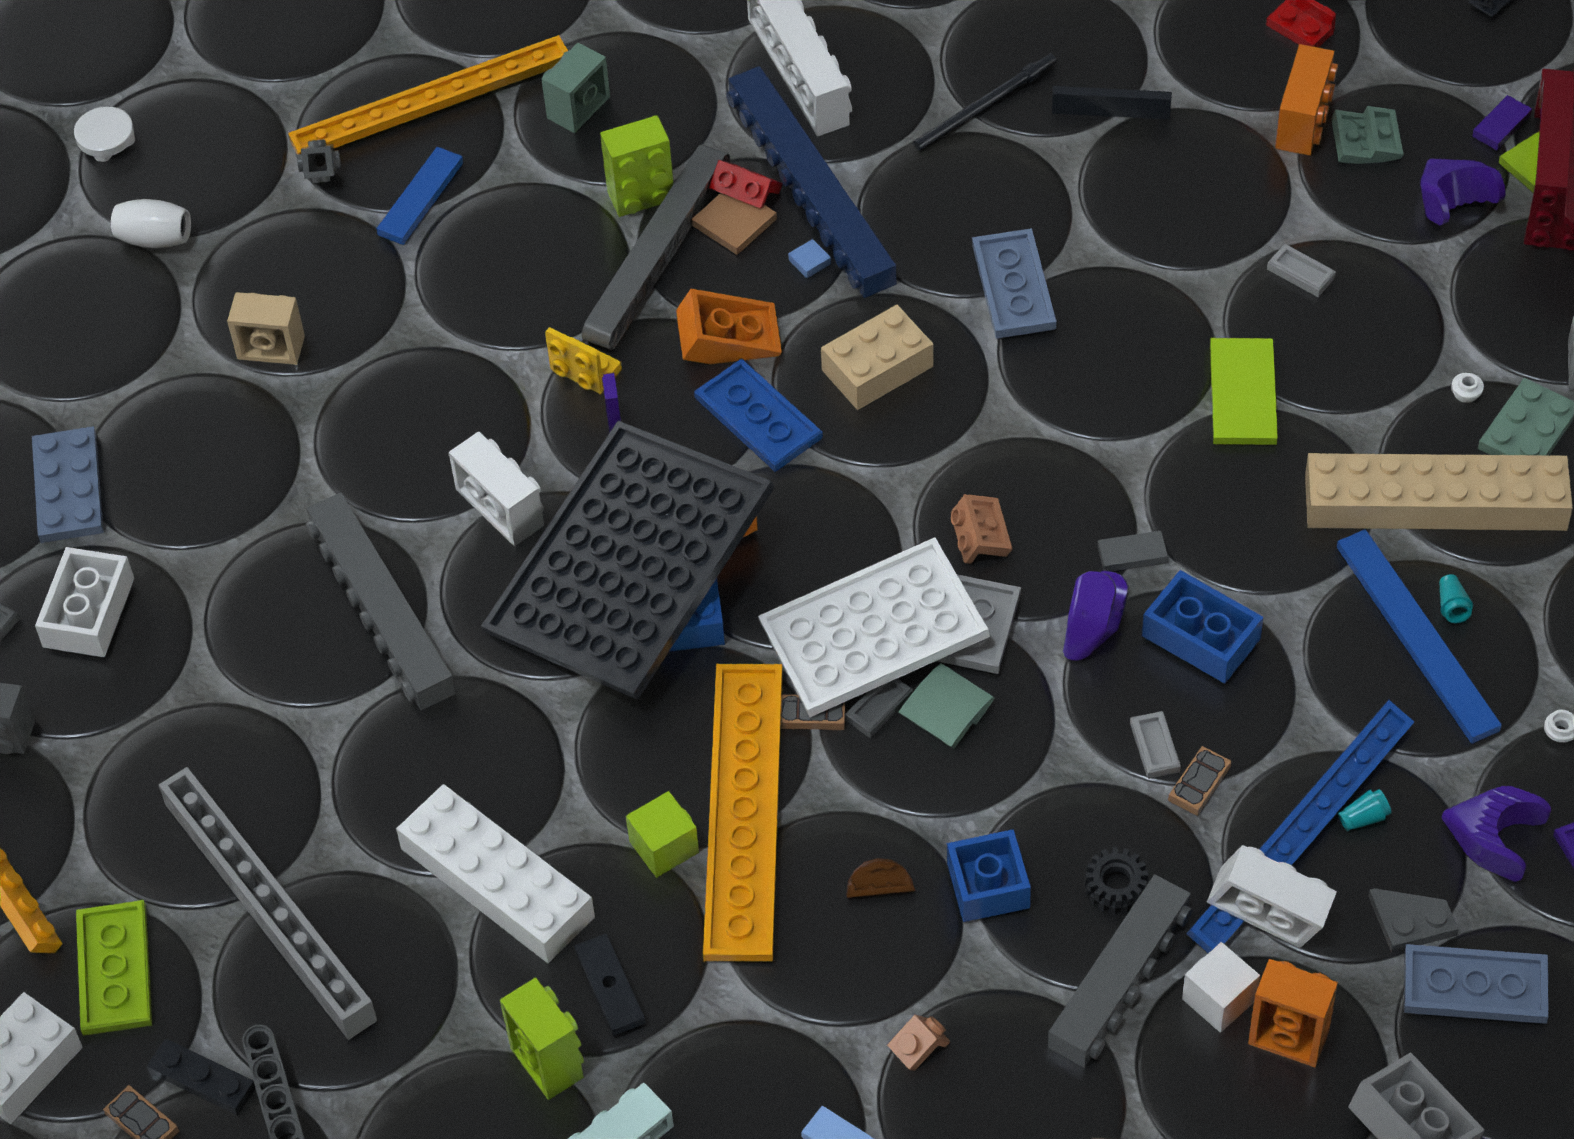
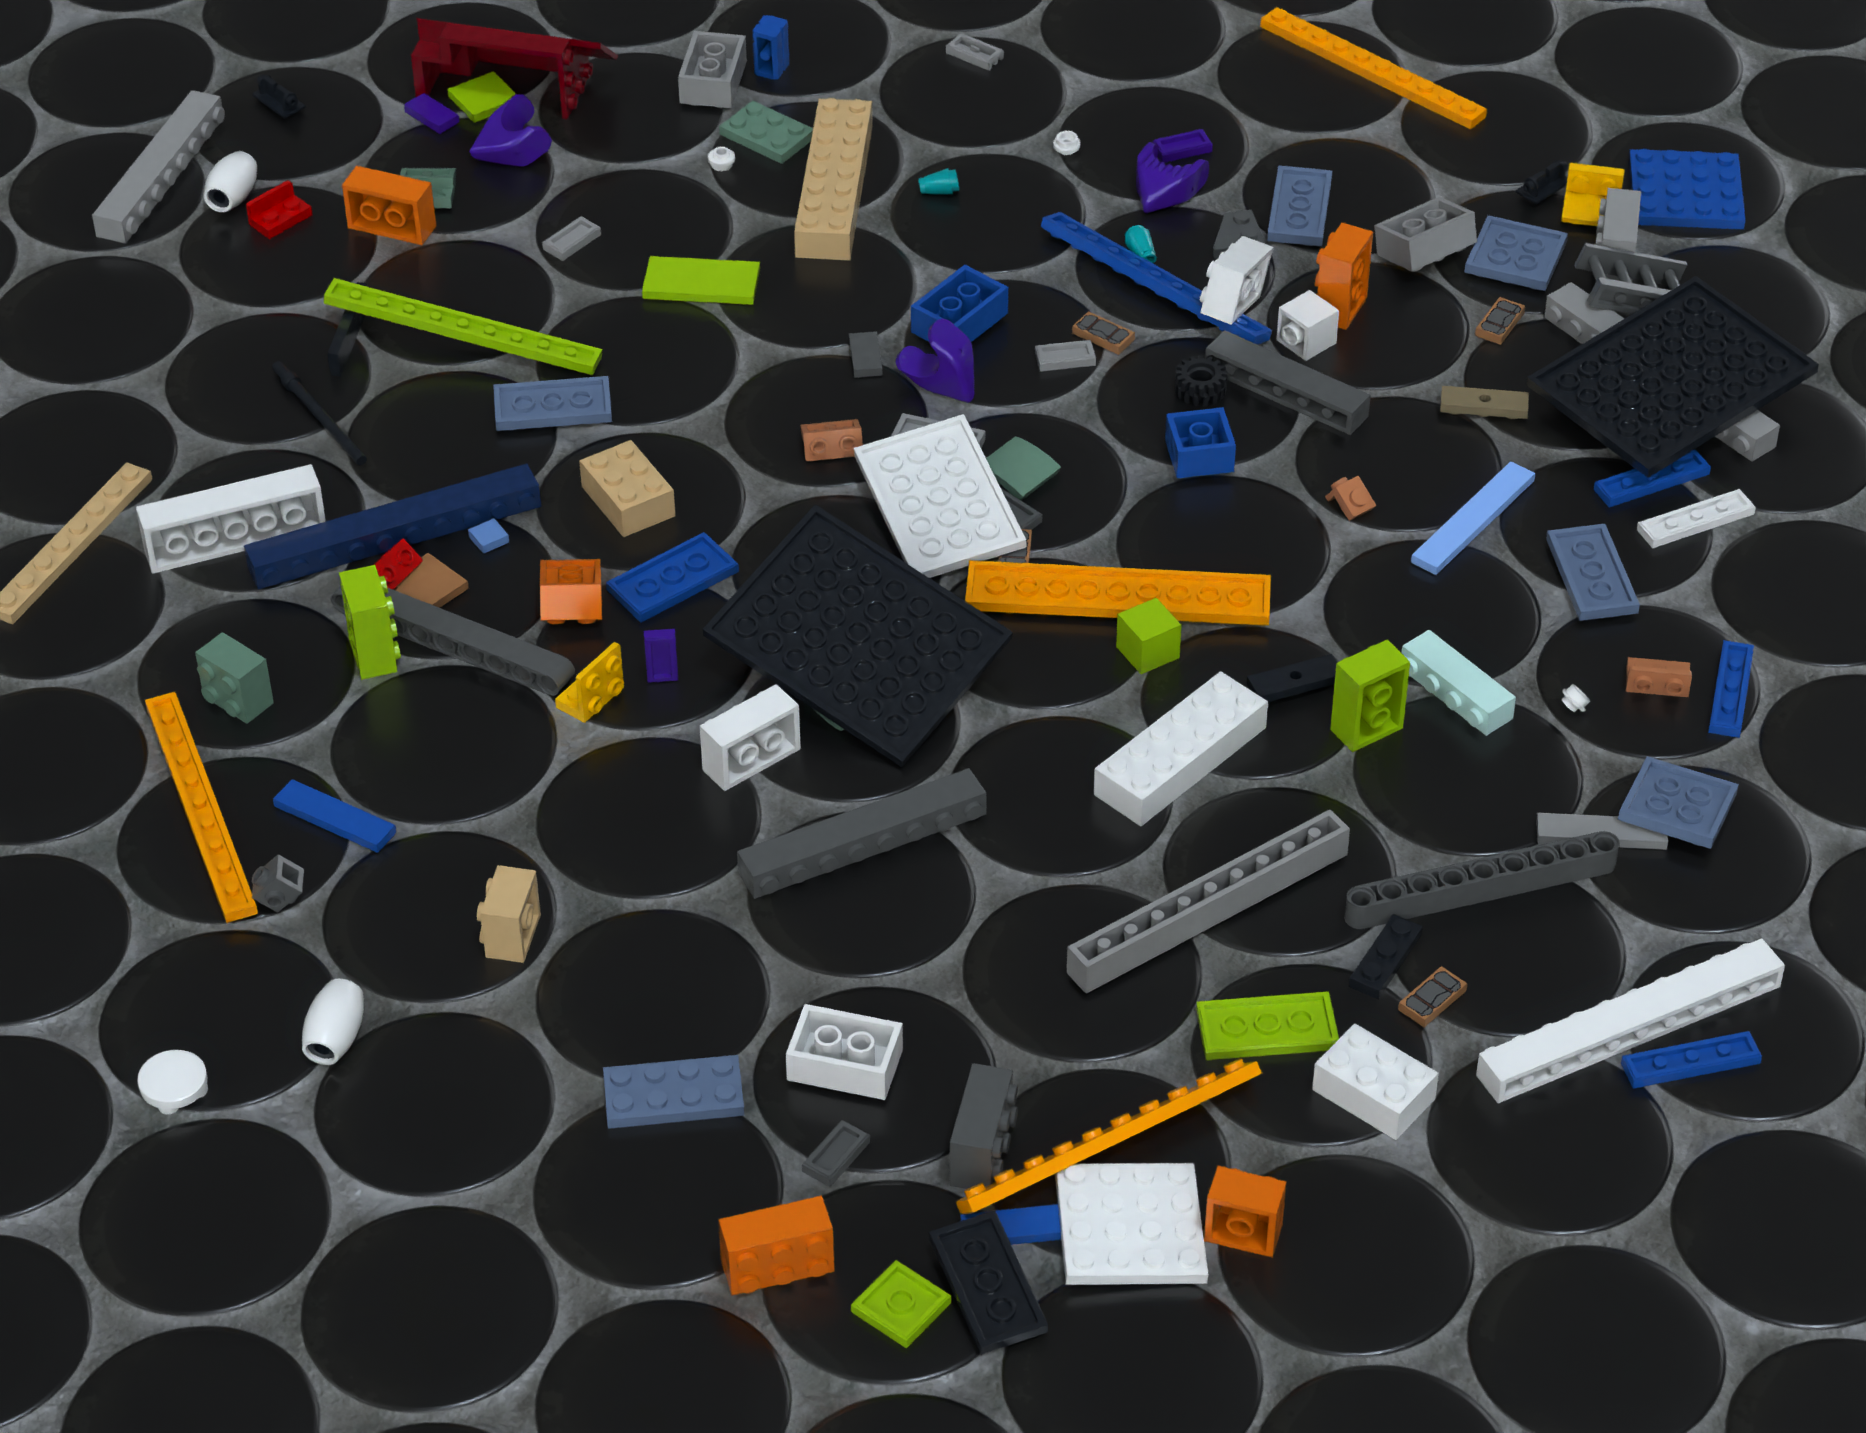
camera: 90 degrees left, 10 degrees down
reddish brown plate [846,858,915,898] -> none
blue tile [1337,529,1502,744] -> none
none -> lime plate [324,278,602,375]

